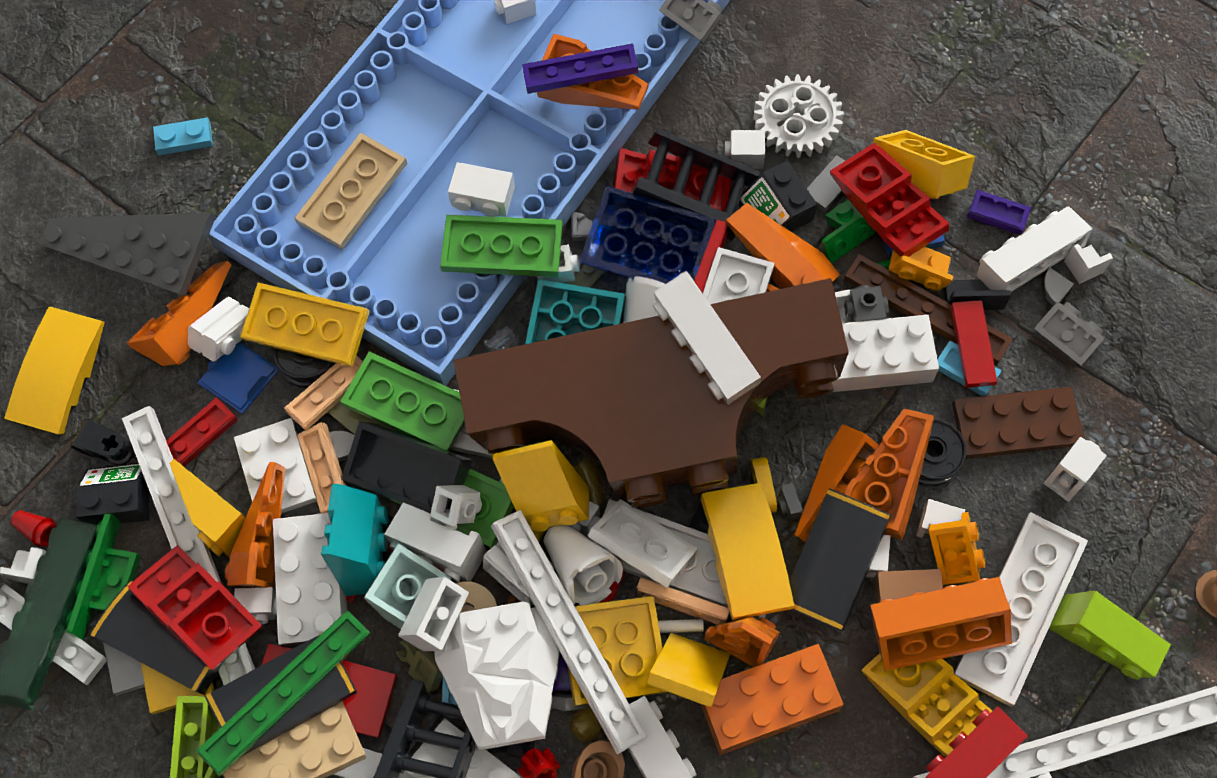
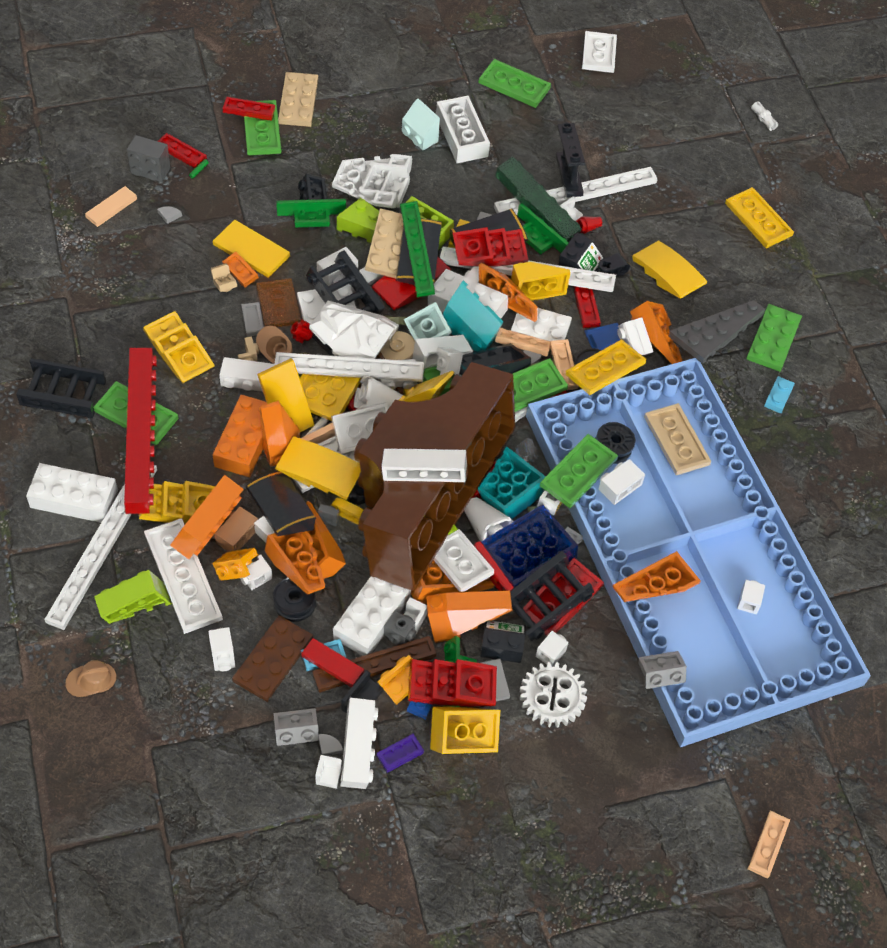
camera: 120 degrees right, 10 degrees down
white brick [398,576,469,651] -> none
dark purple plate [522,43,639,94] -> none
none -> black wheel [595,422,636,464]
none -> bright green plate [746,304,802,372]

